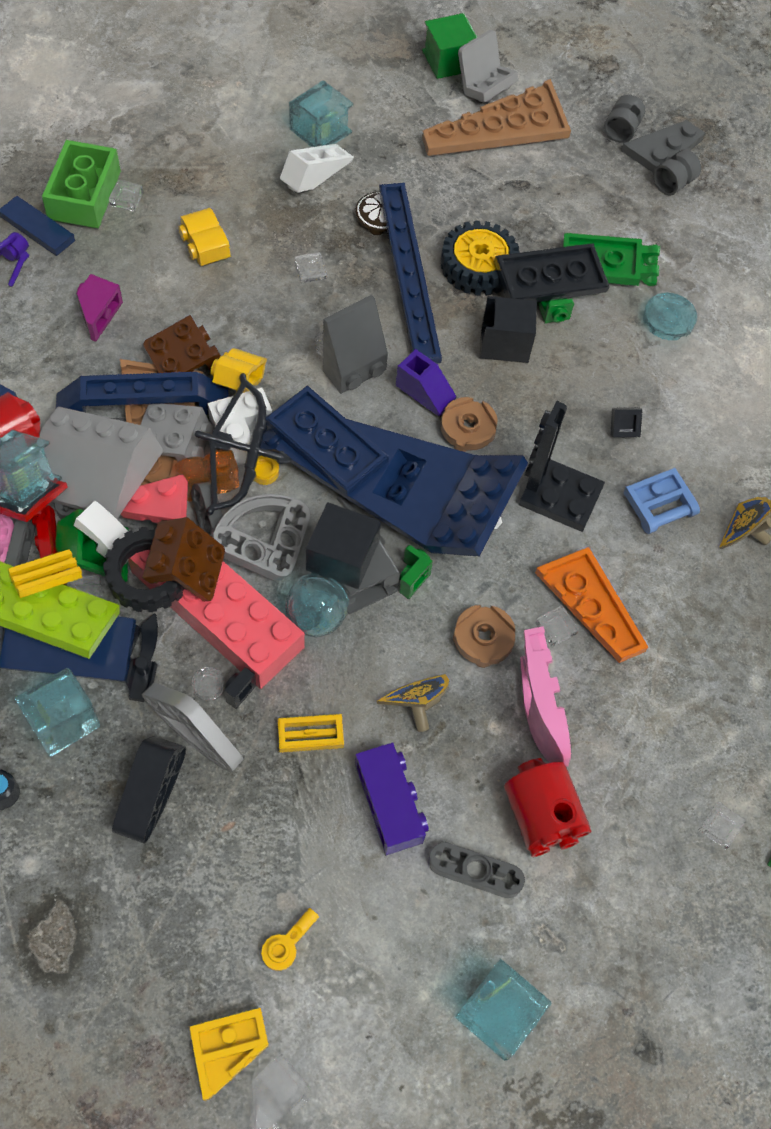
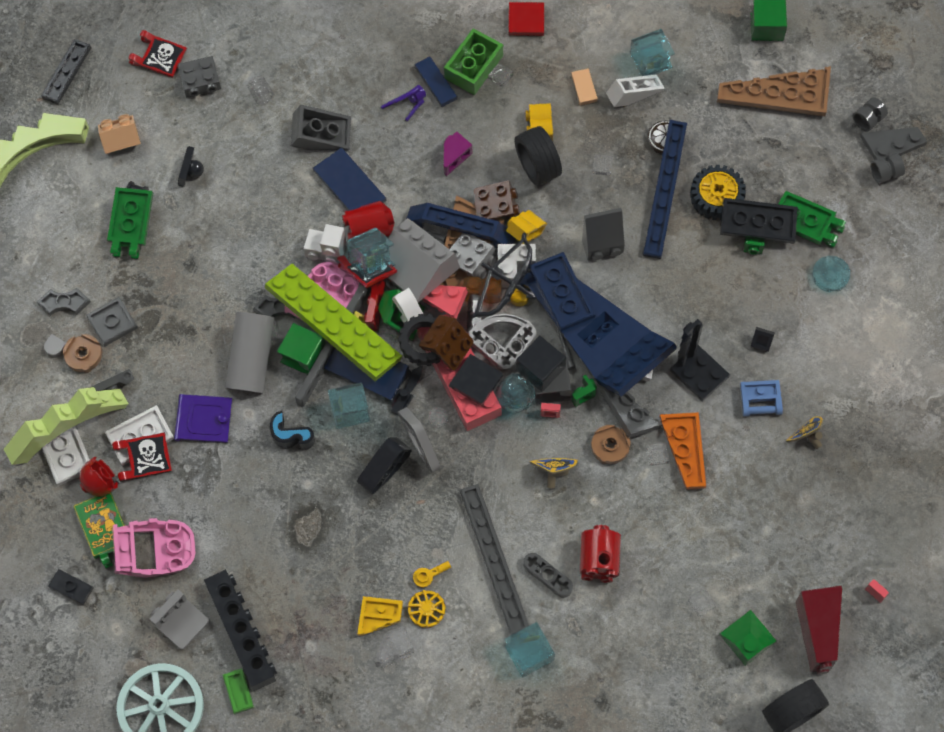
camera: 30 degrees right, 5 degrees up
yellow tile [8,549,82,598] -> none
black plate [224,667,256,709] -> none
yellow tile [278,714,344,753] -> none
dark purple brick [355,742,429,856] -> none
dark purple slope [396,349,457,417] -> none
medium nougat plate [441,397,498,452] -> none
light grey bracket [458,30,518,102] -> none
black piece [480,296,537,363] -> none
bright pink slope [520,626,571,767] -> none
none -> yellow wheel [408,590,446,628]
none -> black tile [449,354,503,406]
none -> dark grey tile [460,484,530,637]
none -> red tile [509,2,544,36]
none -> black tyre [514,126,562,186]
none -> coral tile [540,403,561,418]
none -> light nougat tile [571,68,597,105]
none -> dark grey wing [601,387,662,438]

